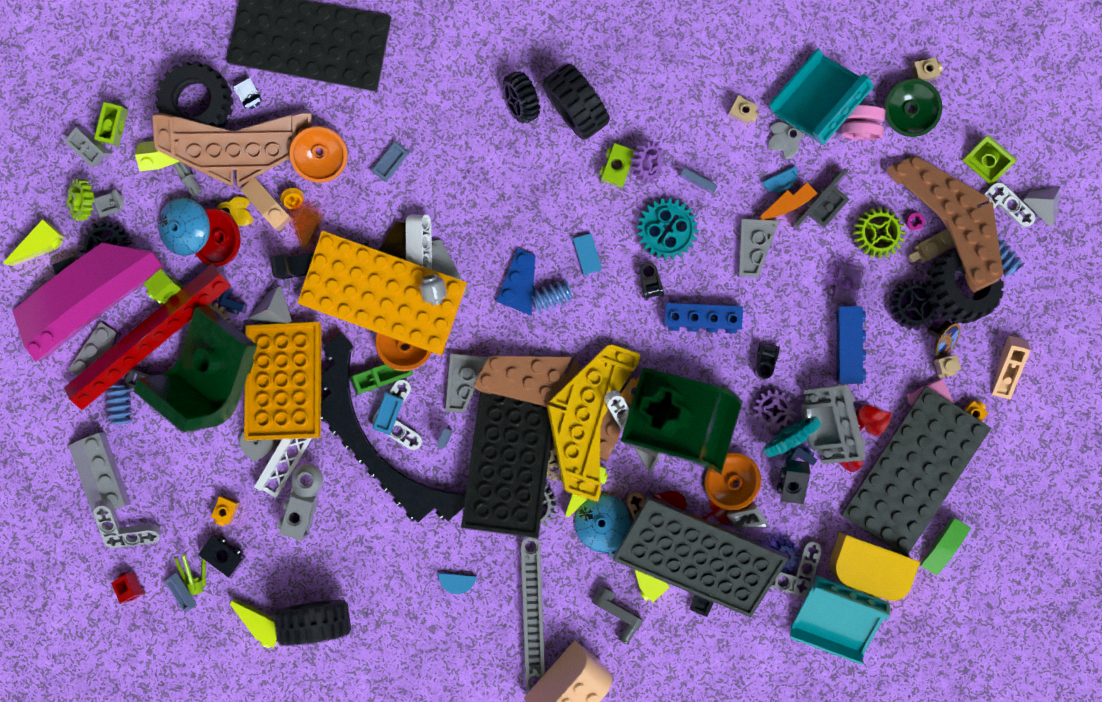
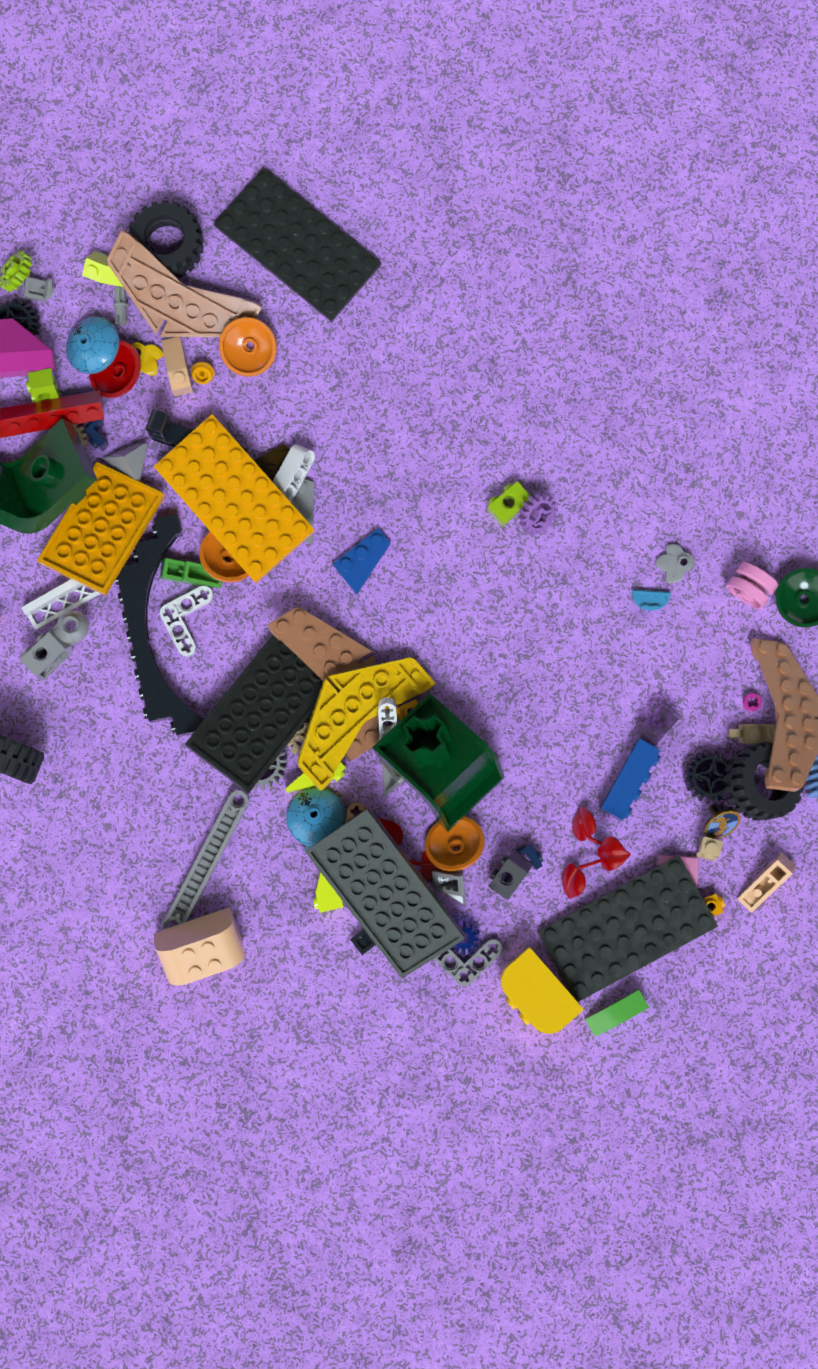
camera: 30 degrees right, 5 degrees down
light grey hinge [64,127,112,168] -> none
lime brick [94,102,128,147] -> none
bracket [233,77,262,109] -> none
light grey piece [238,432,277,461] -> none
clear orange slope [292,205,324,250] -> none
sand blue tile [371,141,410,183] -> none
dark azure tile [372,393,404,435] -> none
light grey head [419,275,447,305] -> none
sand blue tile [436,427,453,449] -> none
dark azure tile [438,573,477,594] -> none
light grey wing [445,354,489,413] -> none
black gear [502,71,540,124] -> none
medium blue piece [532,279,574,314] -> none
black tyre [542,63,610,139] -> none
dark azure tile [573,233,602,275] -> none
dark grey beam [592,585,644,645] -> none
teal gear [636,198,699,261] -> none
black piece [639,263,664,301] -> none
blue brick [664,303,743,334] -> none
sand blue tile [679,168,718,194] -> none
tan brick [728,95,759,125] -> none
light grey wing [738,219,780,278] -> none
medium lavender gear [752,390,795,431] -> none
black piece [754,342,780,380] -> none
orange slope [758,183,818,220] -> none
teal gear [762,416,821,457] -> none
teal panel [768,48,874,145] -> none
teal panel [789,576,890,665] -> none
dark grey bracket [794,168,849,231] -> none
light grey slope [802,384,865,464] -> none
lime gear [853,207,906,259] -> none

